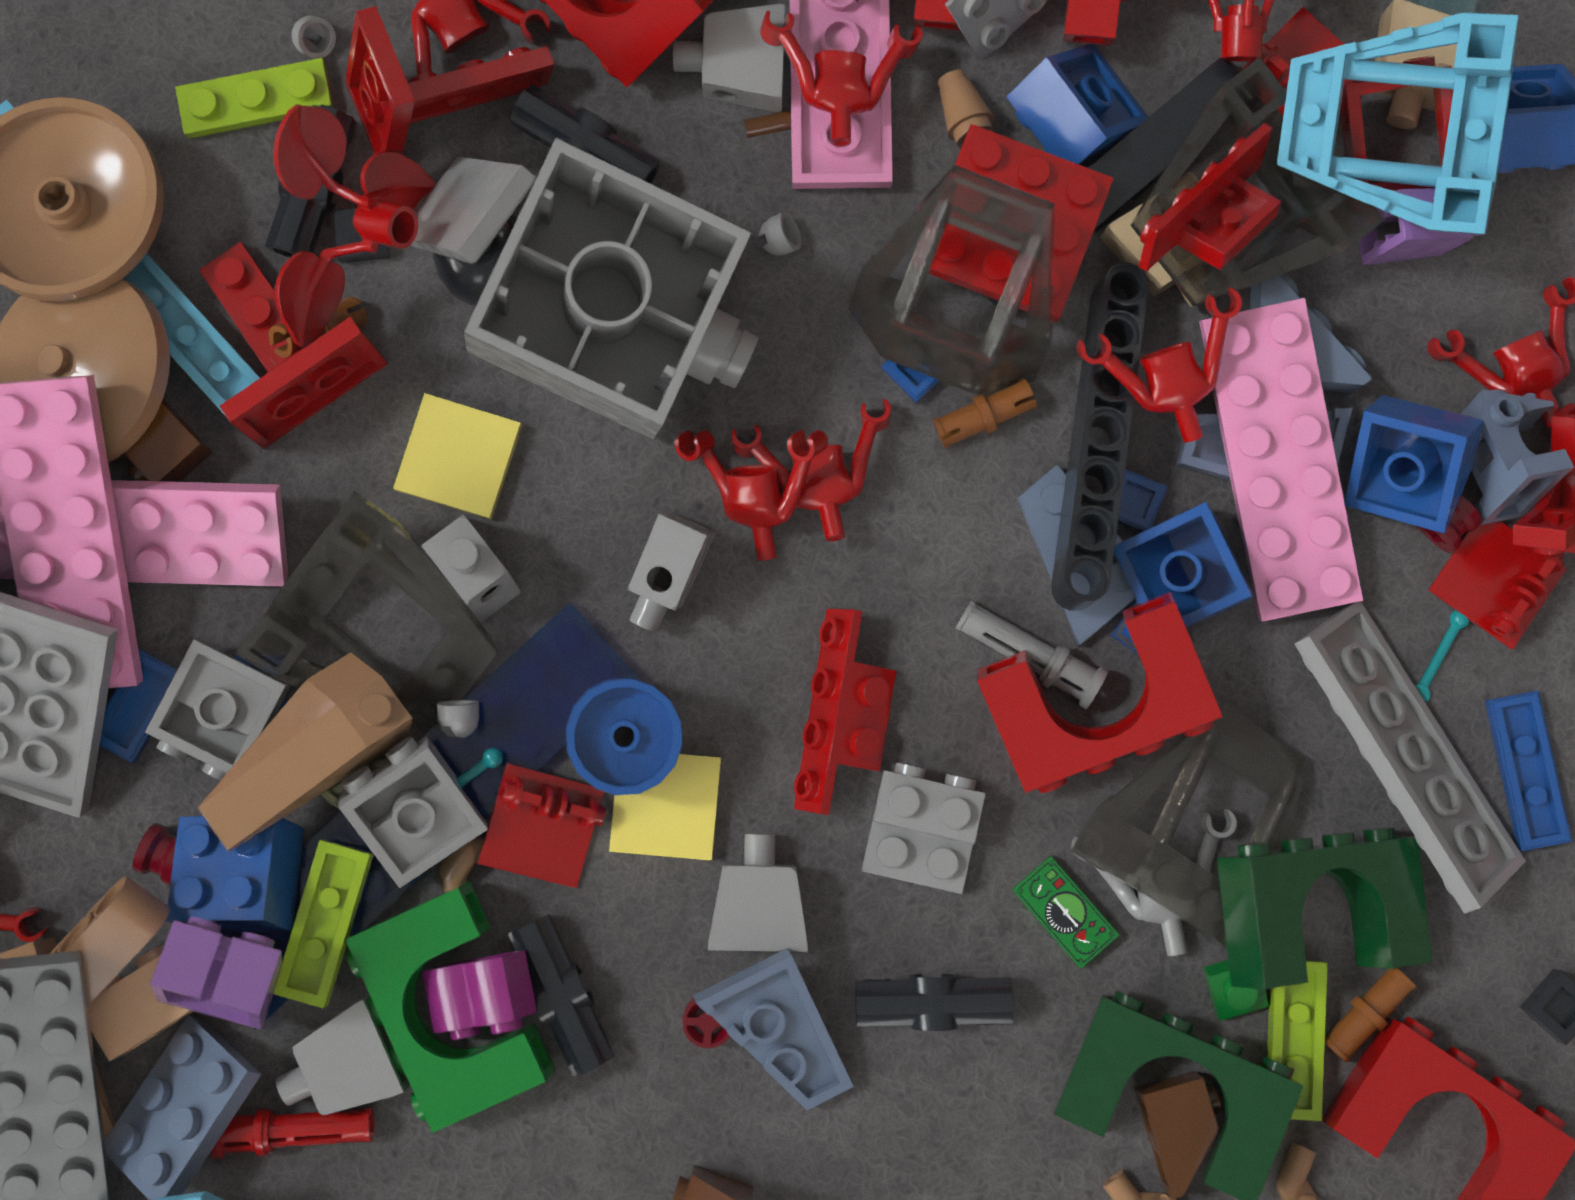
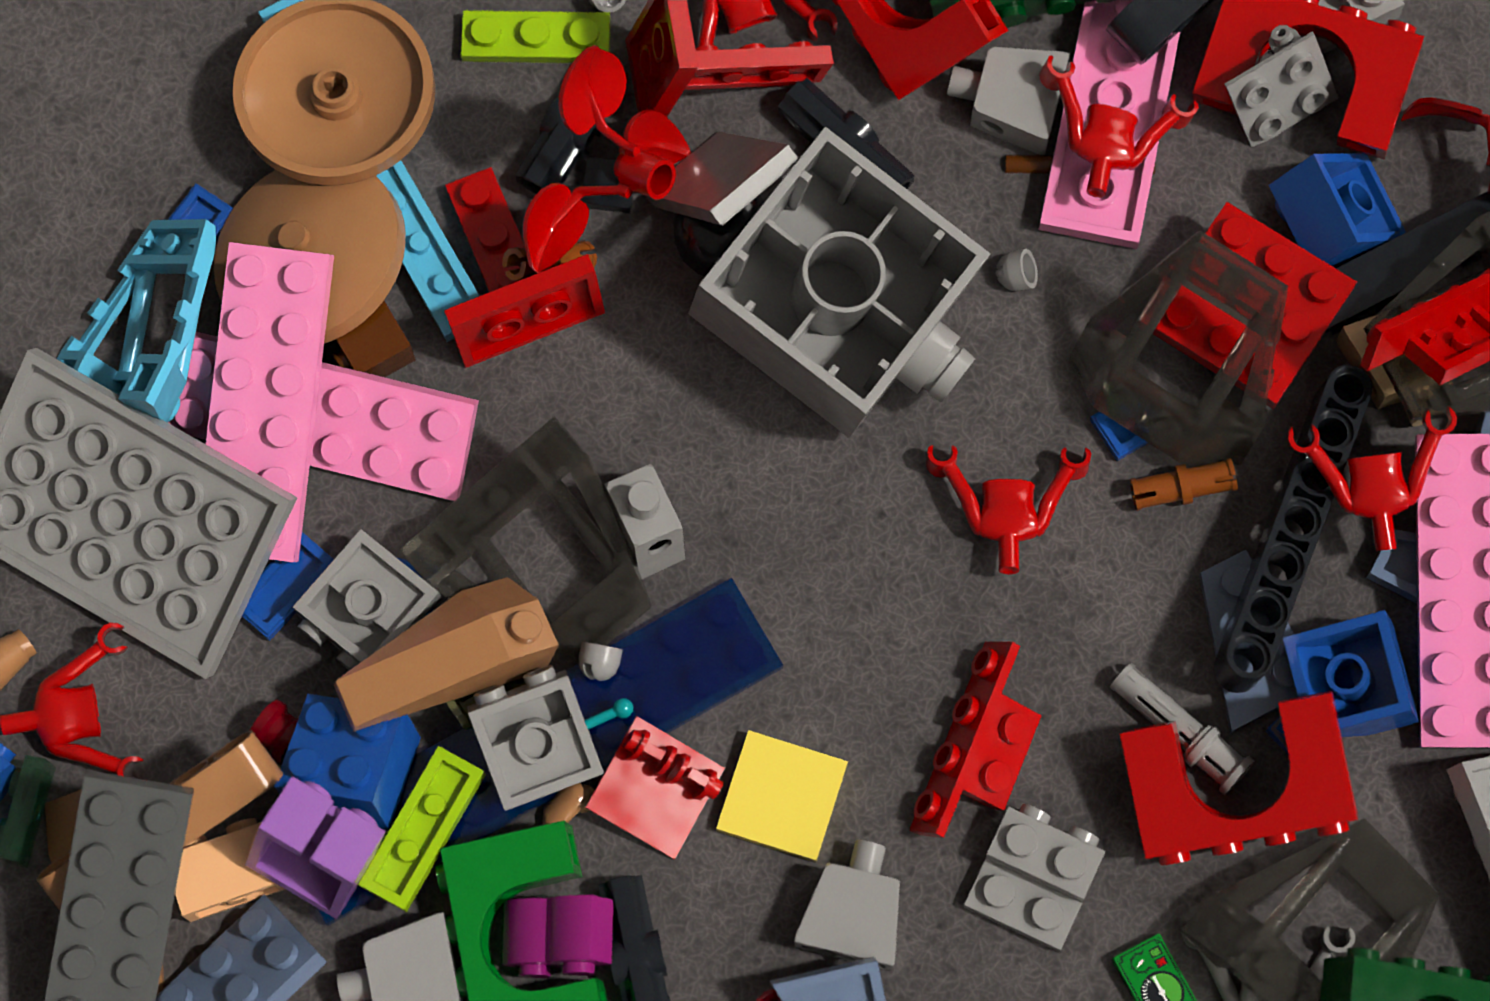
camera: 20 degrees right, 10 degrees down
light yellow tile [393,393,523,520] -> none
blue wheel [566,677,682,795] -> none
light grey torso [628,512,716,632] -> none
red piece [675,430,828,561] -> none
medium nougat cone [938,69,995,148] -> none
blue tile [1118,469,1168,532] -> none

